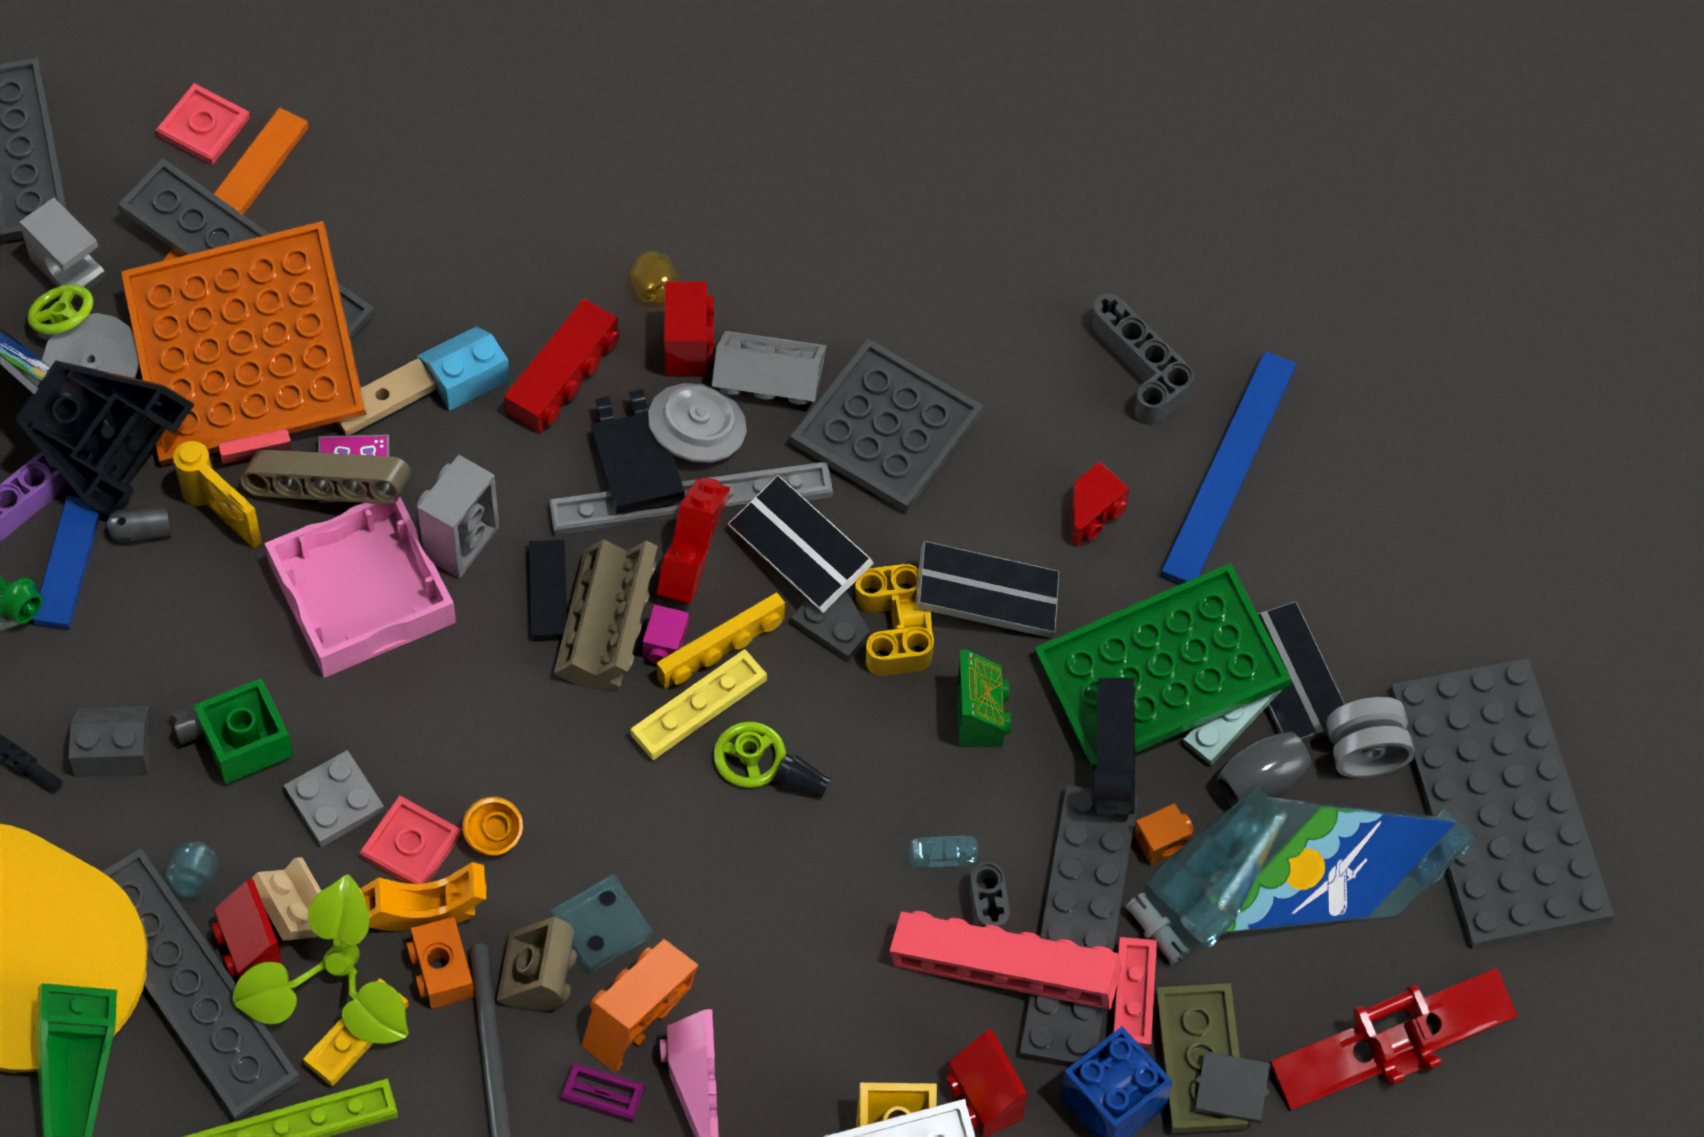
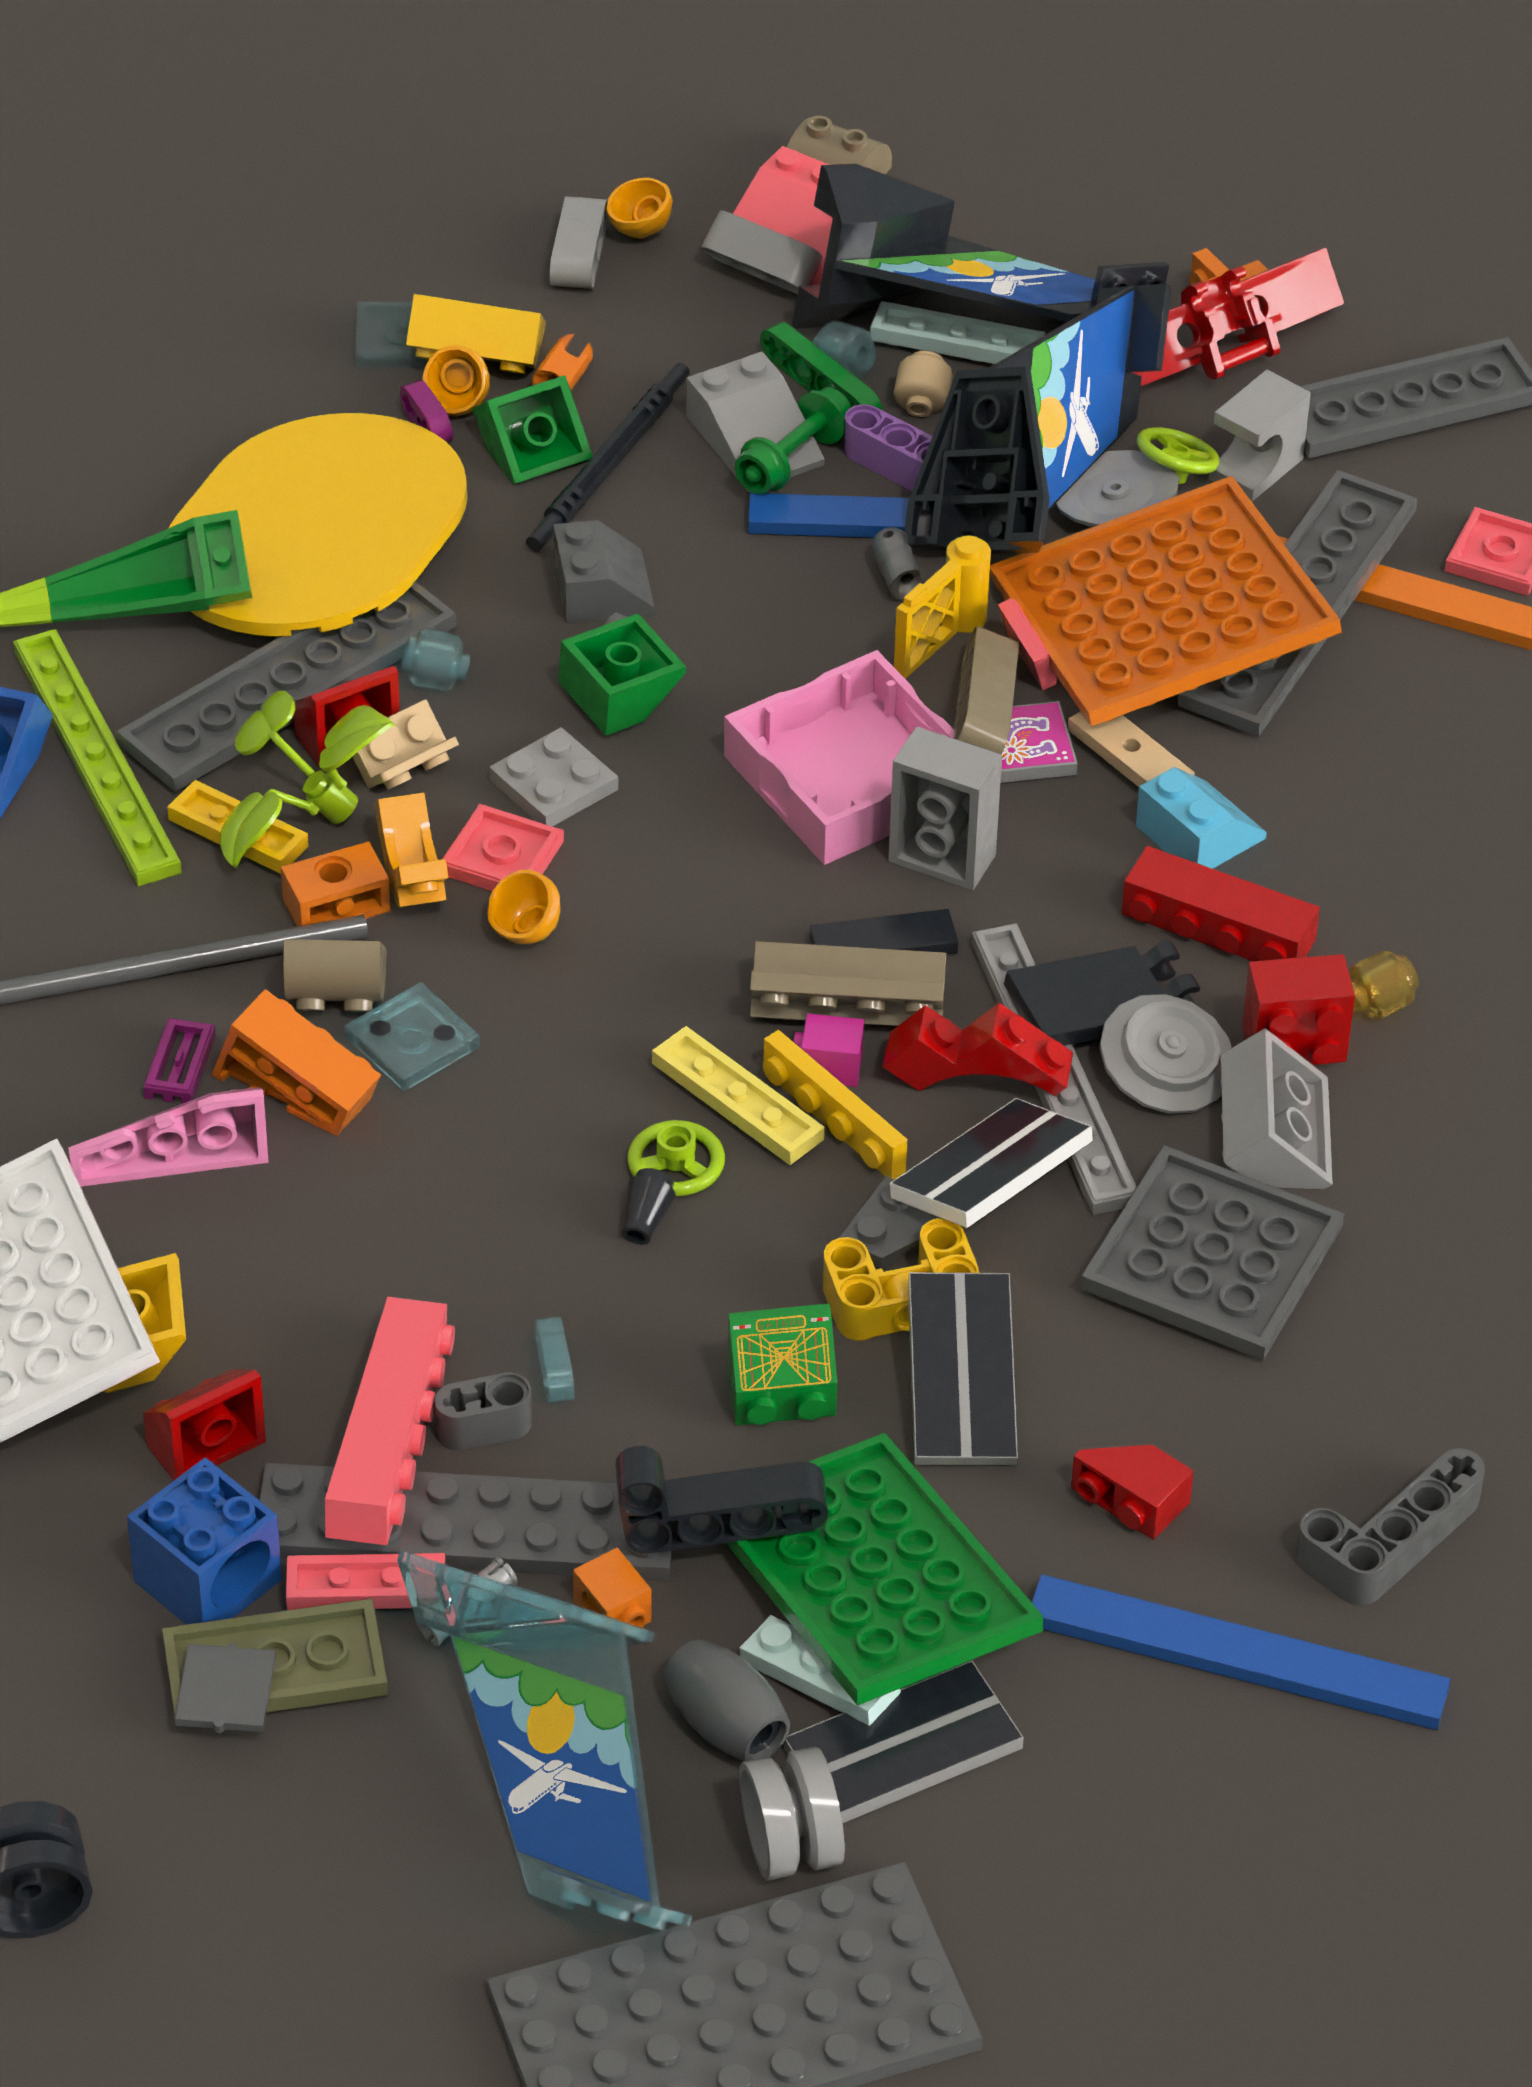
camera: 85 degrees right, 15 degrees down
red piece [1269,968,1517,1110] -> none

